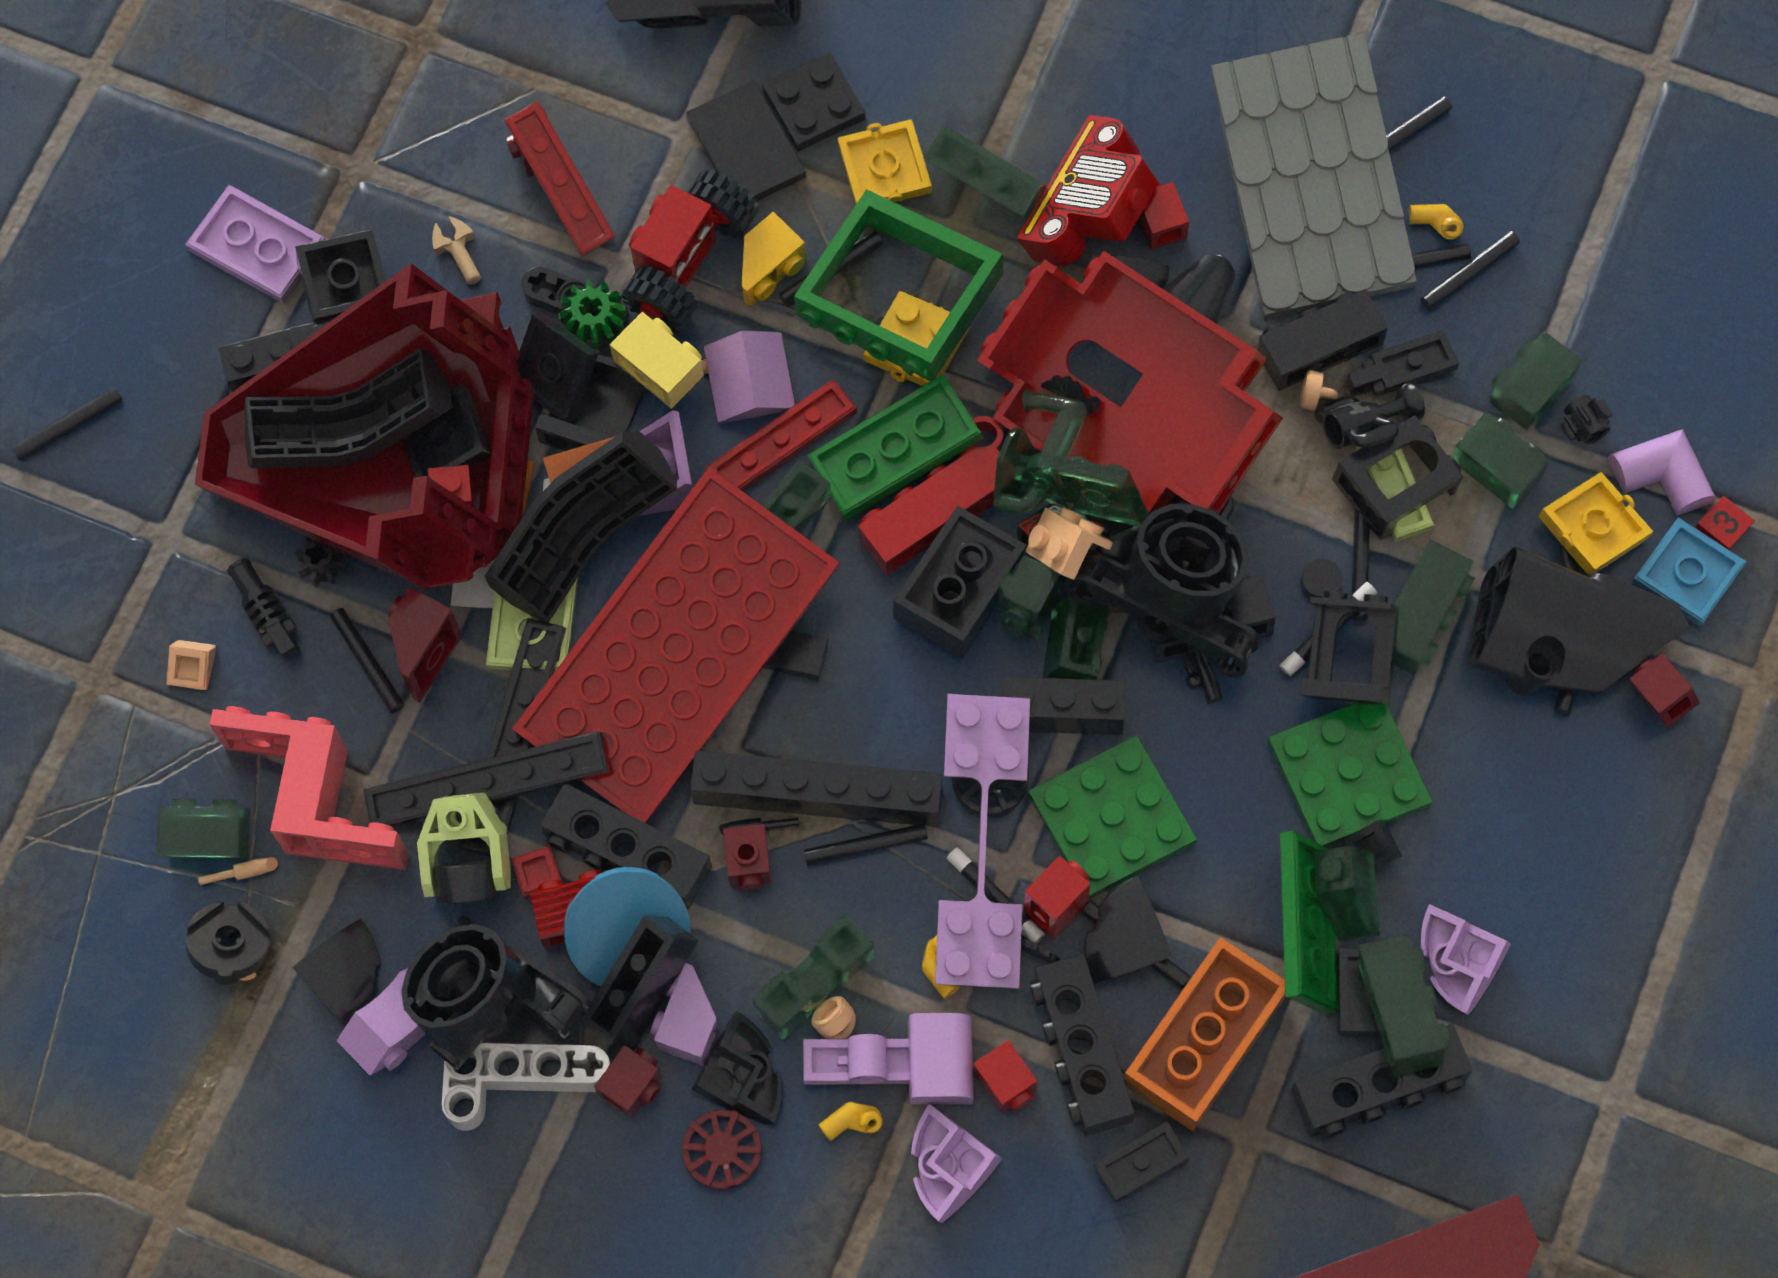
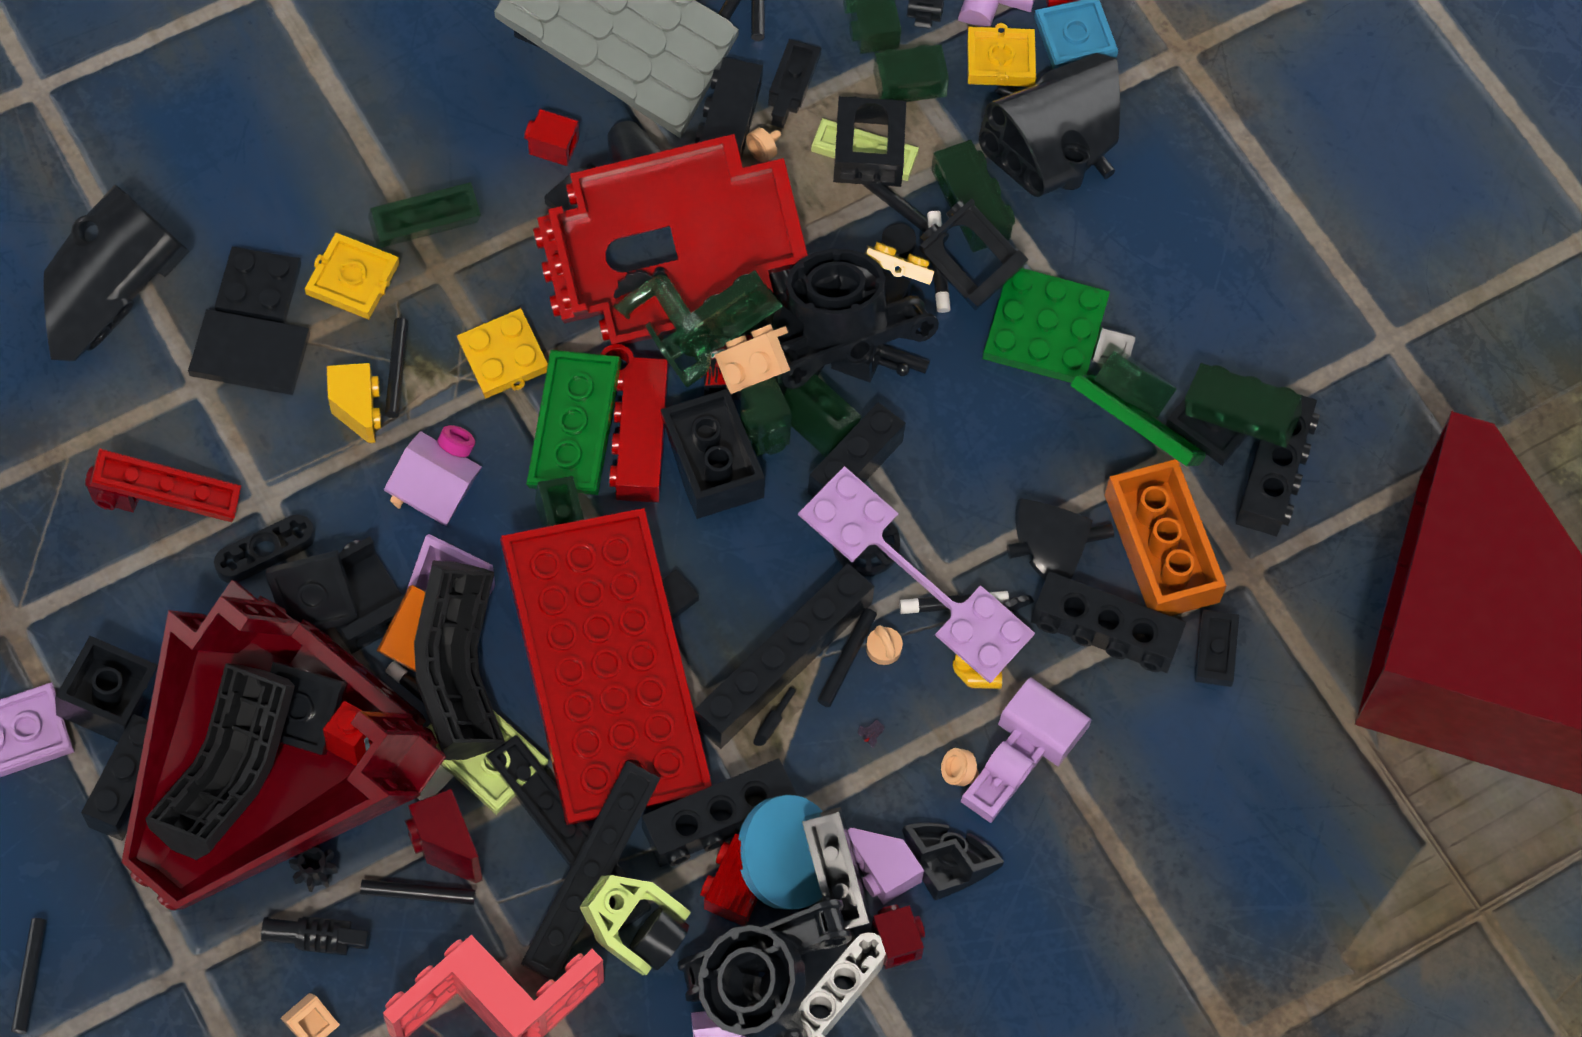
camera: 60 degrees left, 5 degrees down
tan bar [432,217,481,285] -> none
red tile [511,846,563,900] -> none
green gear [559,279,627,349] -> none
light yellow brick [610,312,704,409] -> none
brick [621,170,760,334] -> none
dark red wheel [682,1110,762,1190] -> none
red tile [705,379,857,492] -> none
dark red brick [723,824,772,891] -> none
clear green arch [752,914,875,1040] -> none
green window [794,189,1003,381] -> none
yellow arm [818,1102,883,1142] -> none
lavender brick [911,1104,1002,1223] -> none
red brick [973,1040,1038,1113] -> none
brick [1017,115,1158,266] -> none
red brick [1024,856,1090,941] -> none
green plate [1028,735,1197,899] -> none
black piece [1314,382,1425,449] -> none
lavender brick [1421,904,1511,1015] -> none
dark red brick [1629,653,1700,728] -> none
none -> dark pink tile [437,425,475,457]
none -> clear purple piece [858,720,885,747]
none -> plate [864,242,935,285]
none -> light nougat tile [866,625,903,665]

